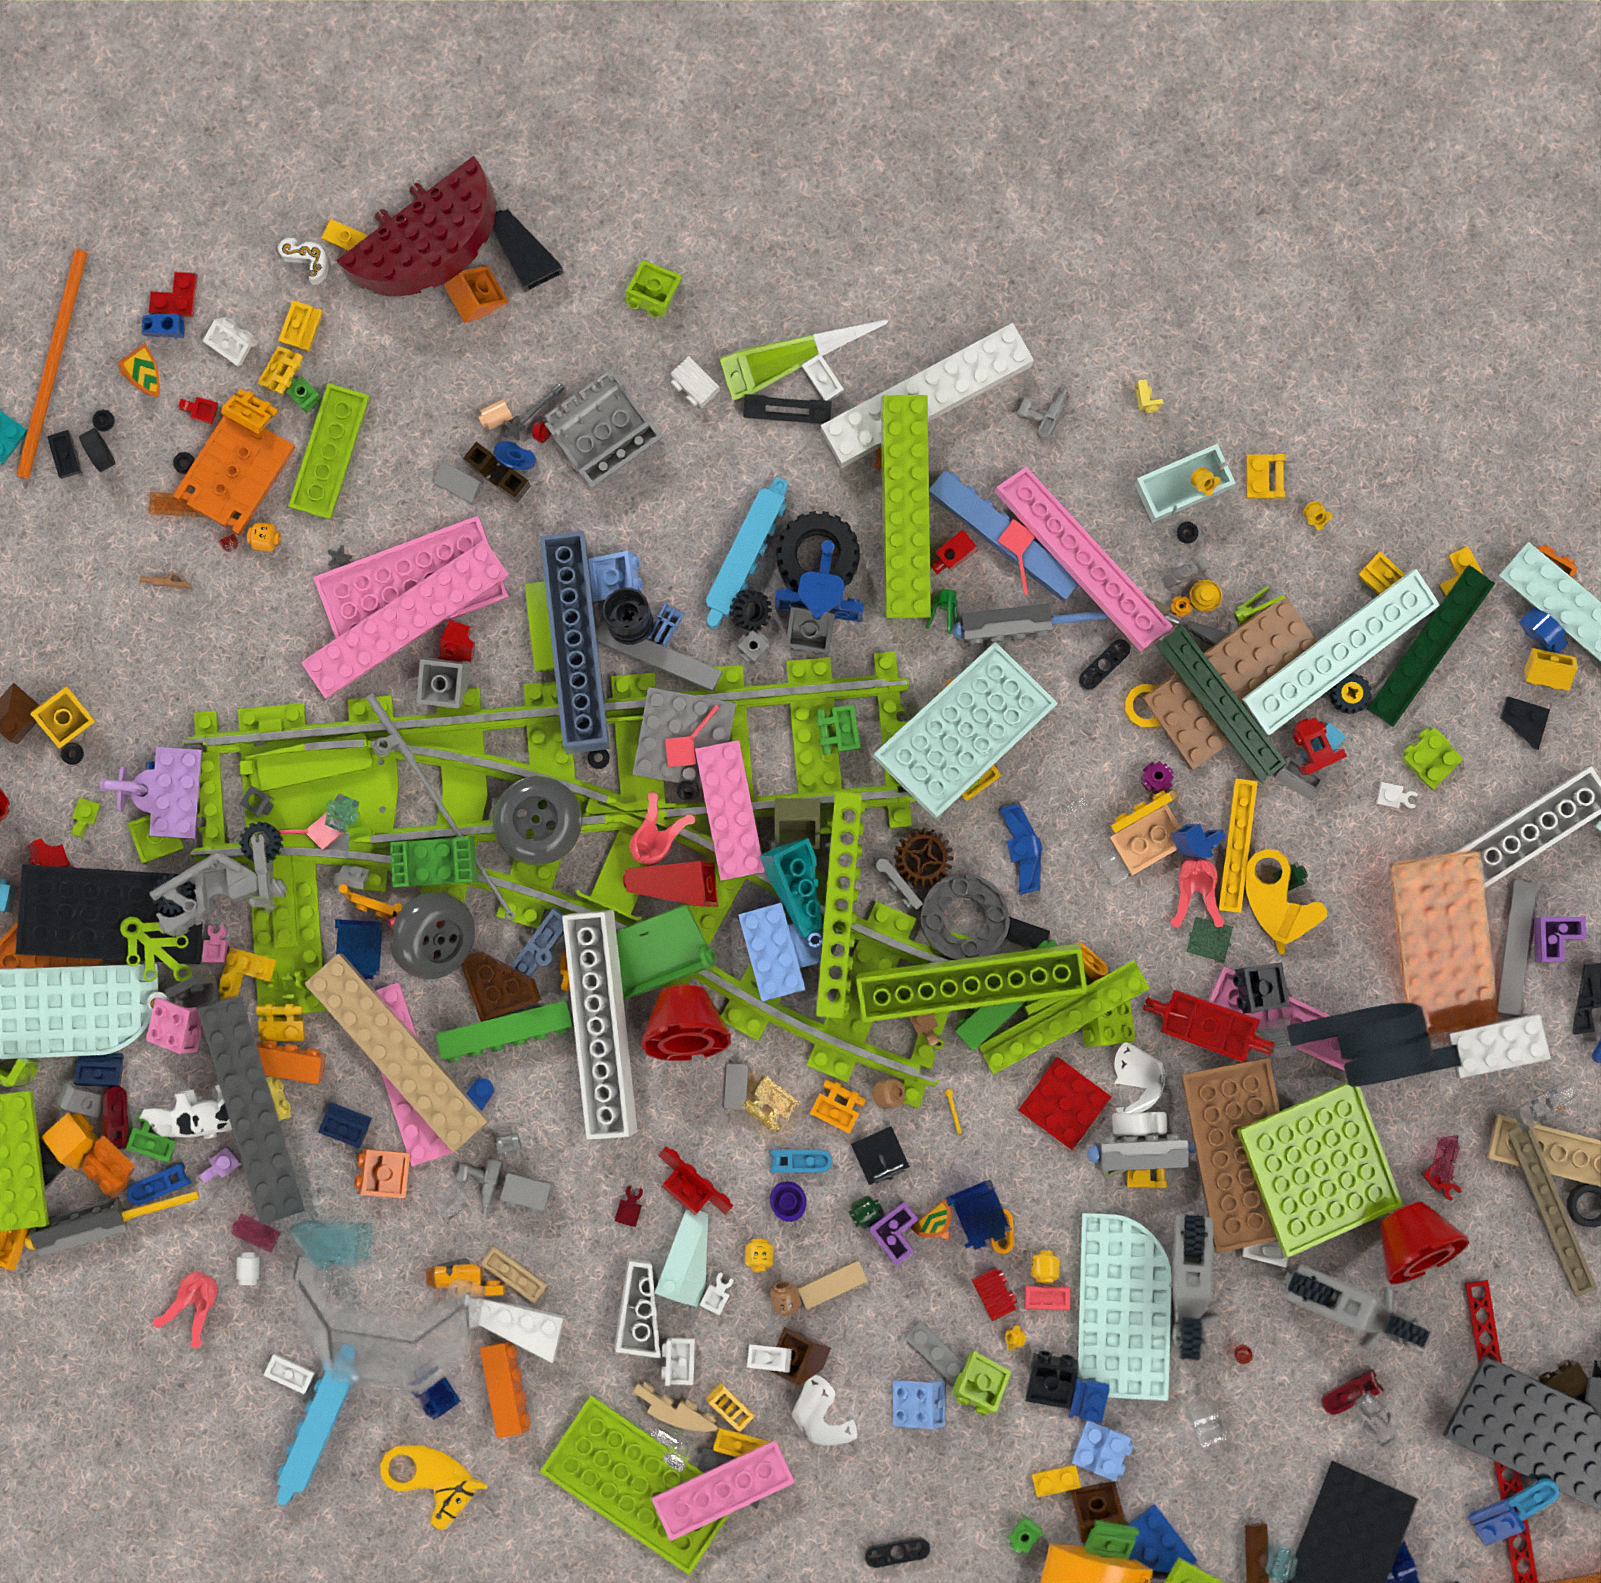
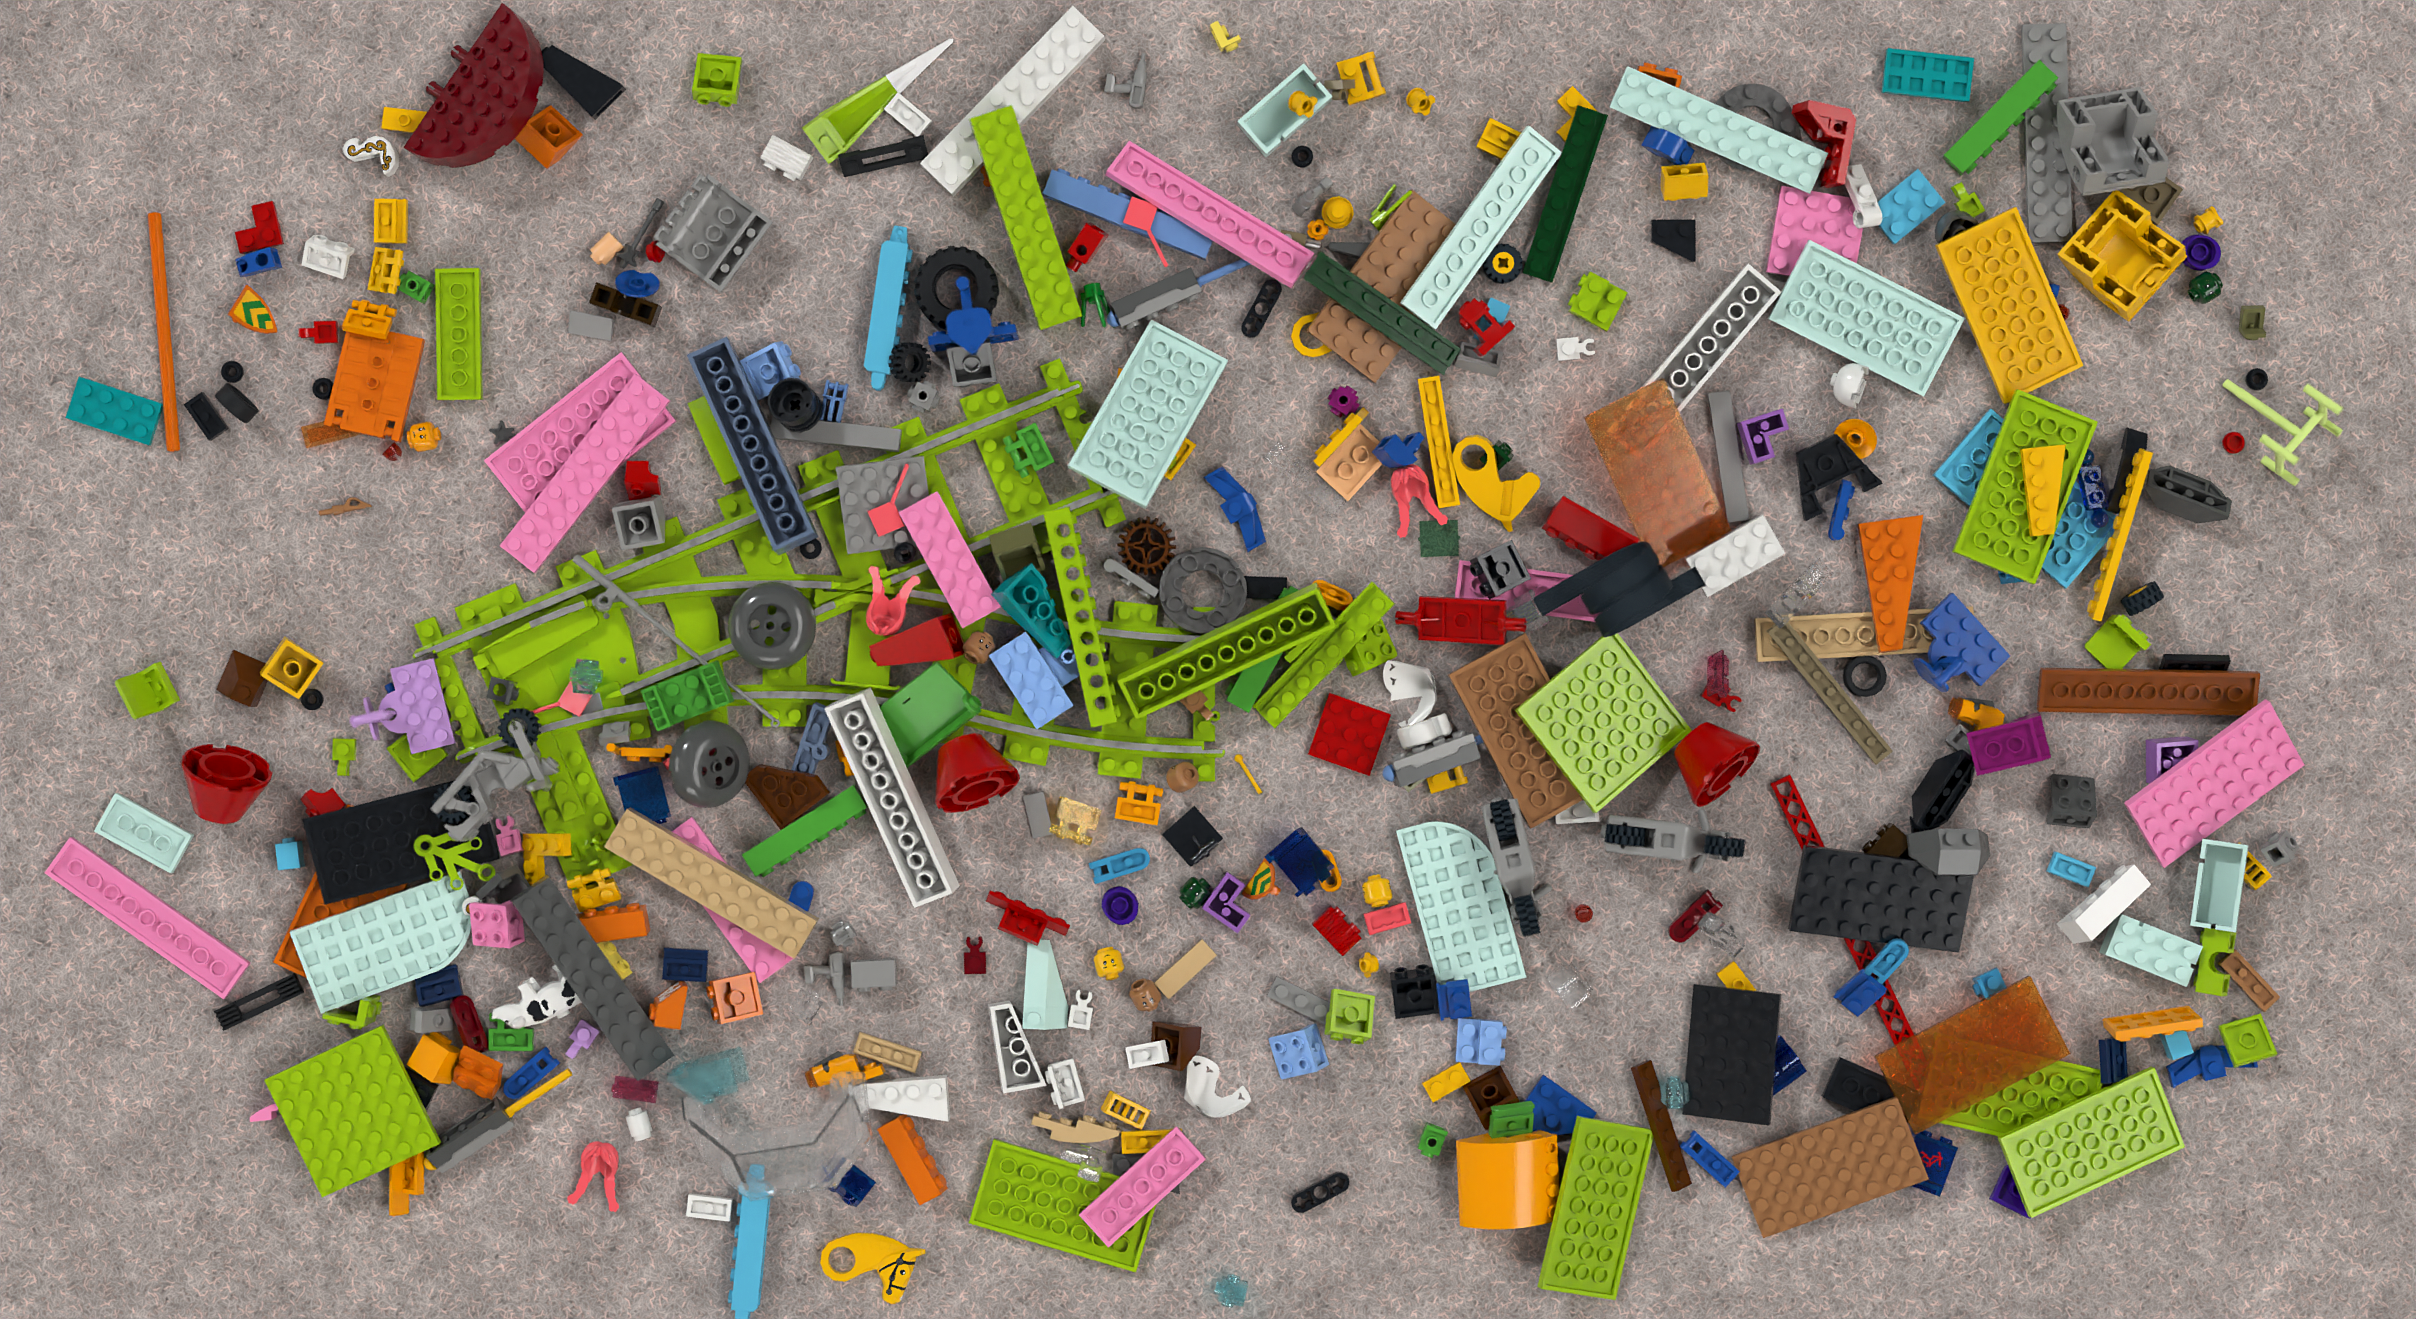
camera: 20 degrees left, 5 degrees up
none -> orange slope [648,981,688,1030]
none -> medium nougat head [963,632,995,665]
none -> dark tan tile [1324,79,1355,100]
none -> red slope [1541,496,1639,561]
none -> yellow plate [1716,961,1757,991]

